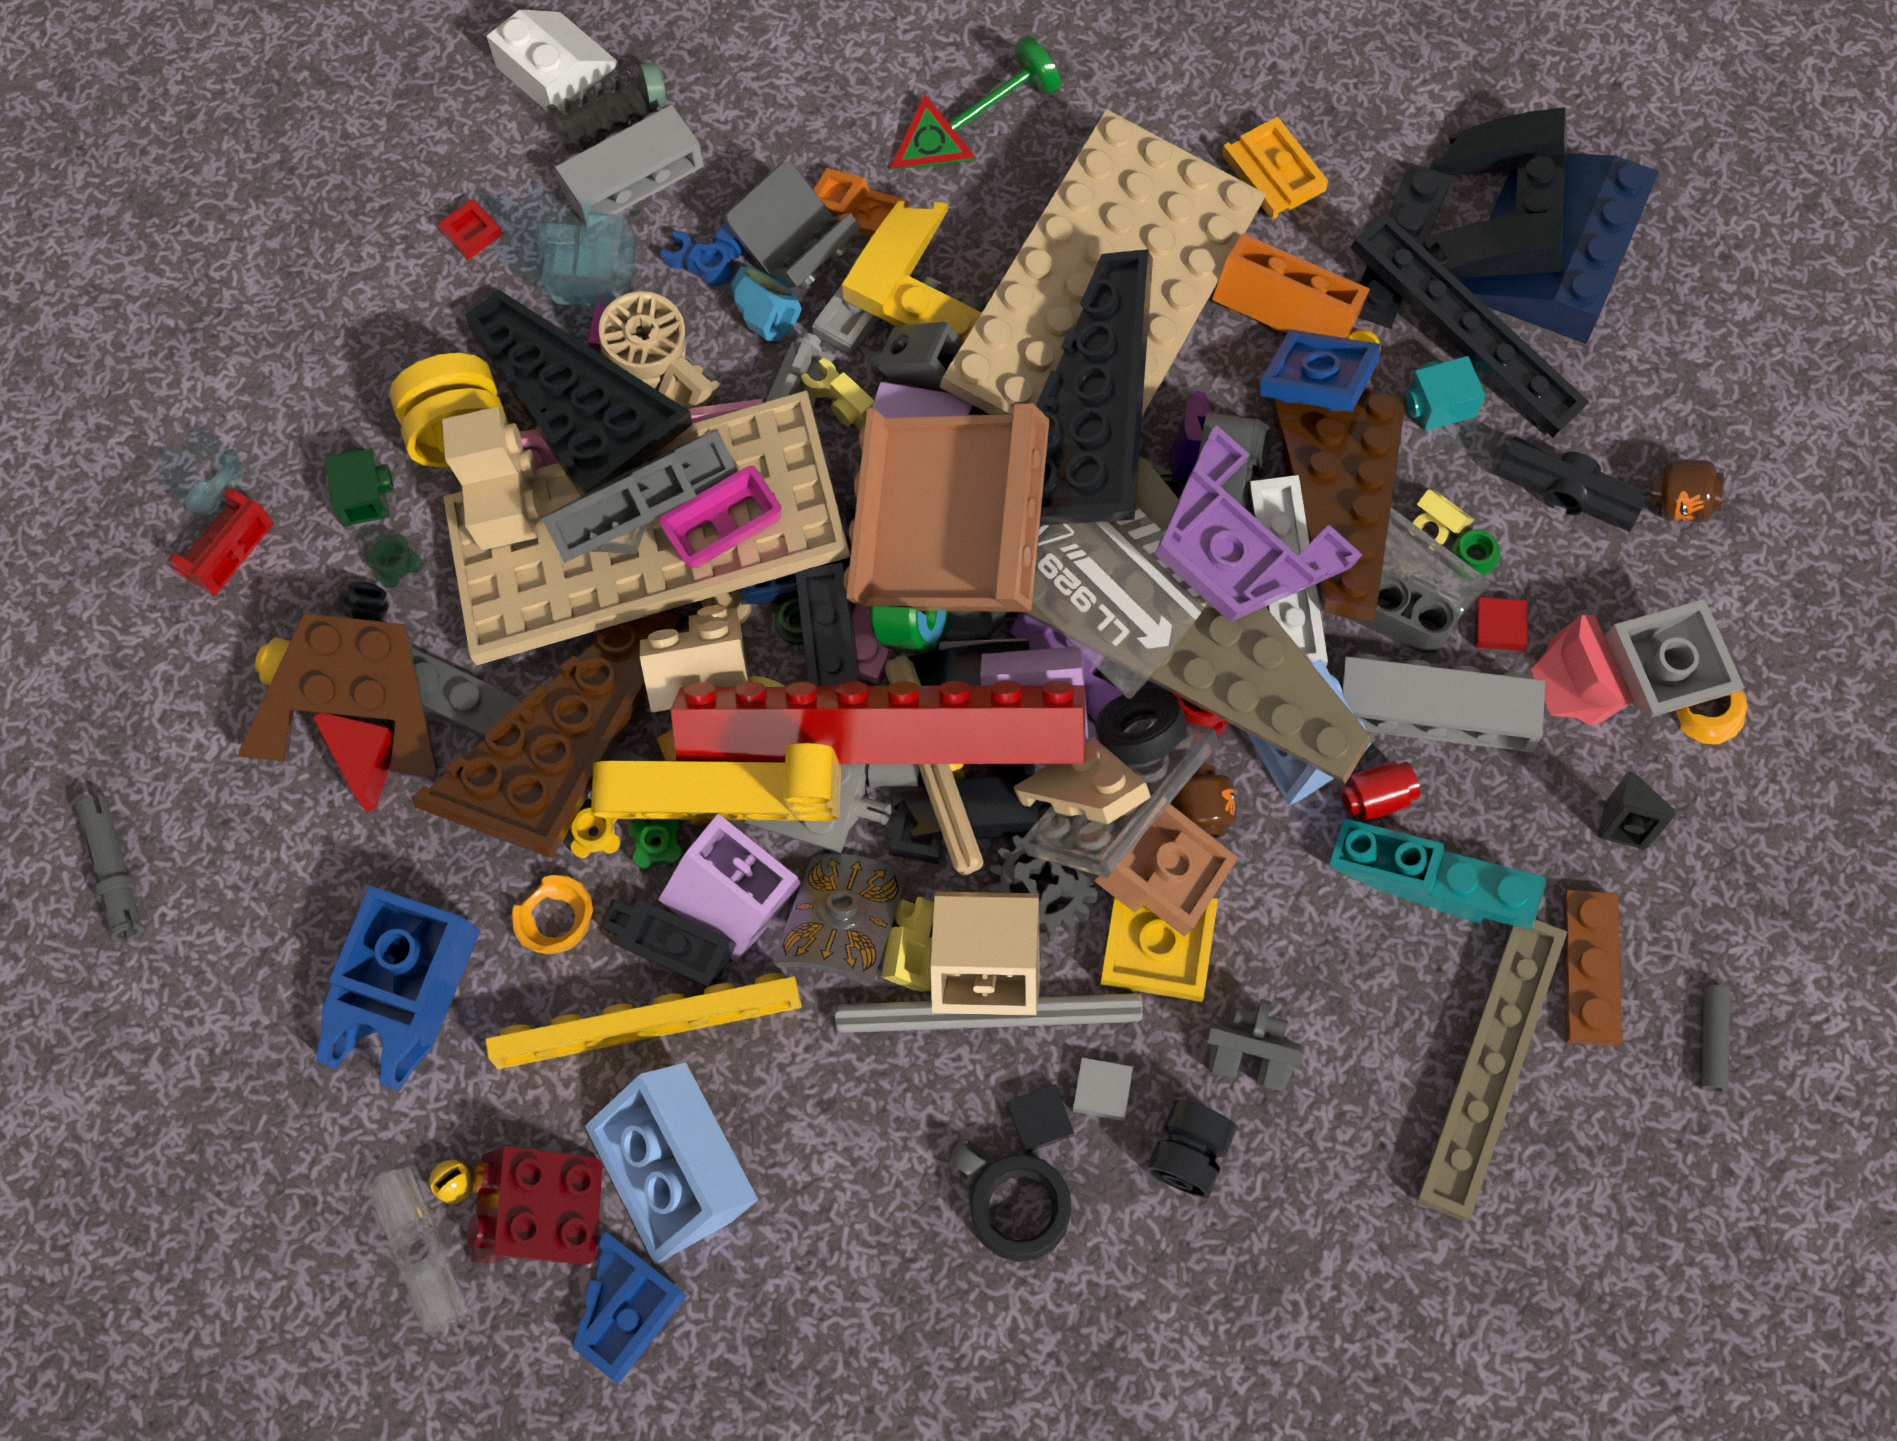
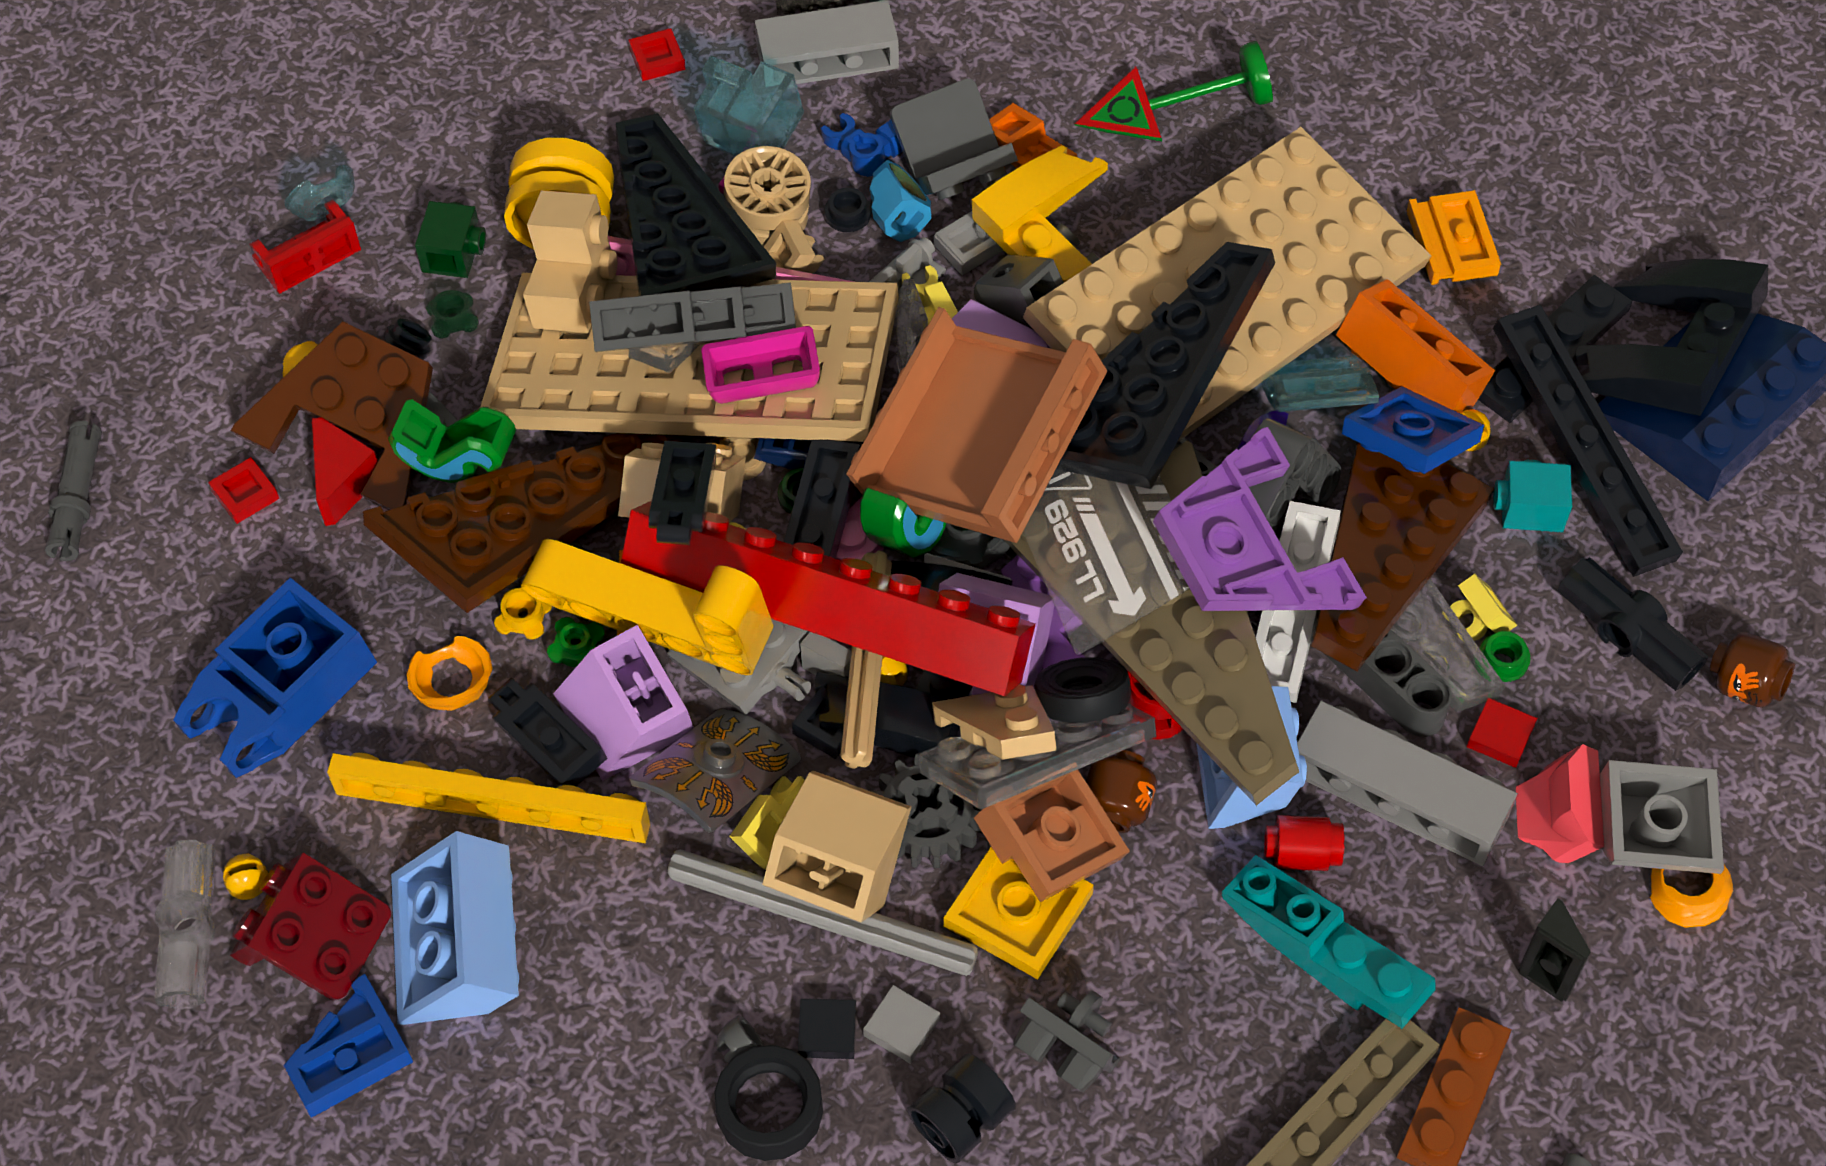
camera: 20 degrees right, 10 degrees down
none -> red tile [208,457,280,524]
none -> green animal [388,399,516,483]
none -> black hinge [649,441,716,545]
none -> black plate [824,188,871,232]
none -> clear slope [895,278,928,373]
none -> clear light blue slope [1261,355,1379,412]

